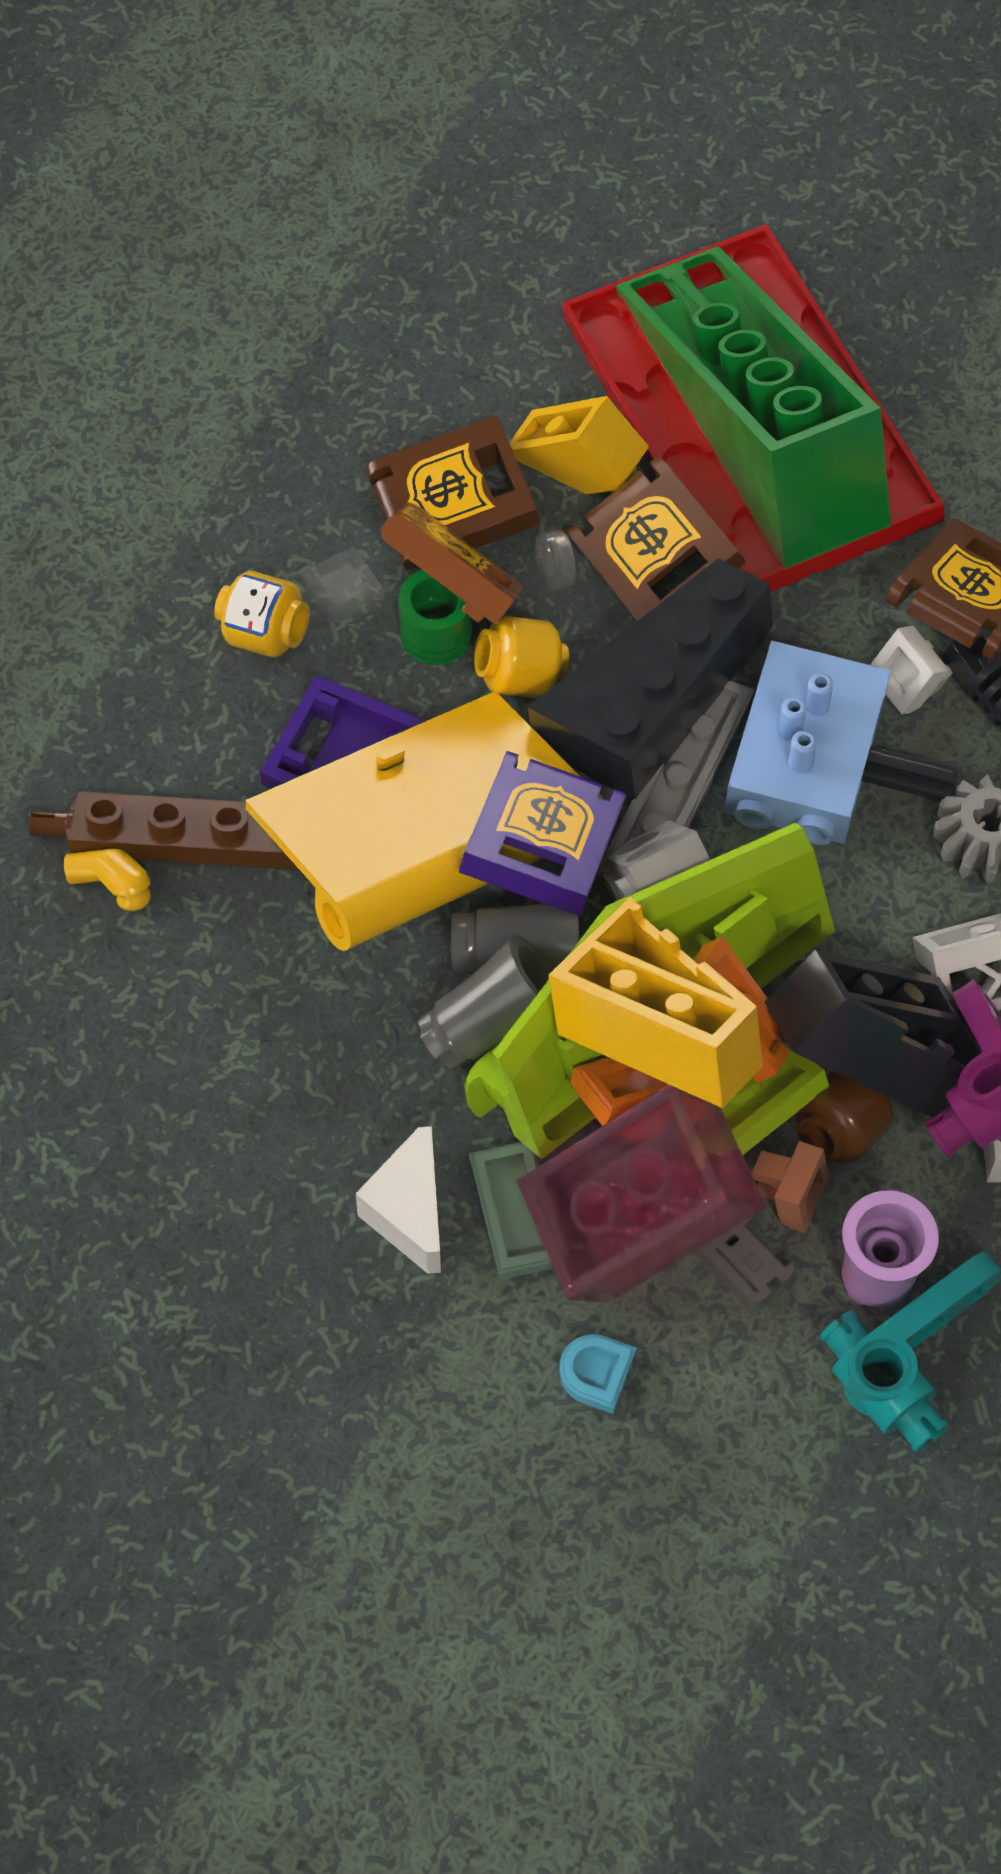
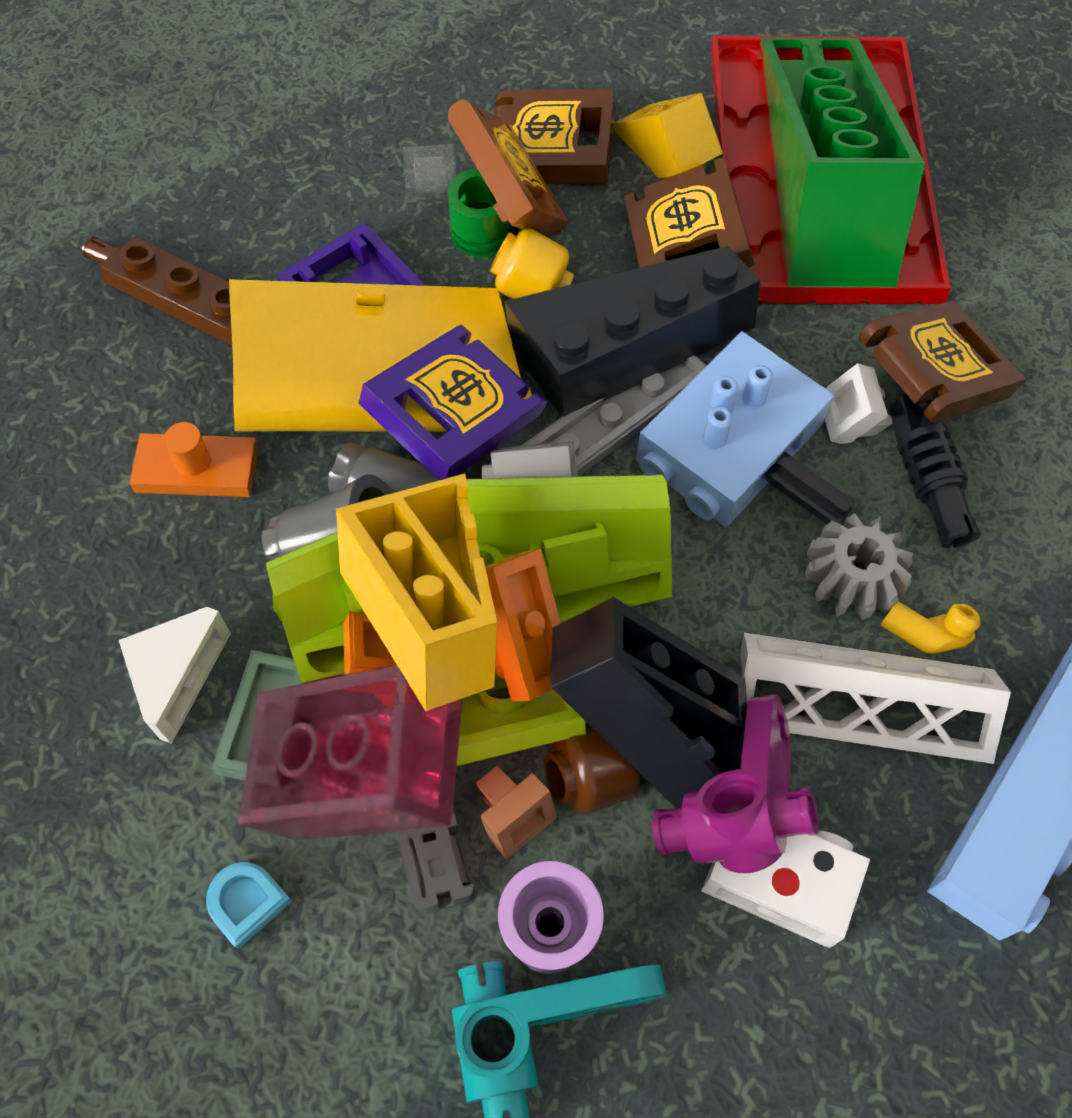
camera: 25 degrees right, 0 degrees up
yellow arm [64,849,151,911] -> none
yellow head [214,571,310,658] -> none
clear tile [535,530,575,593] -> none
none -> orange tile [129,422,259,497]

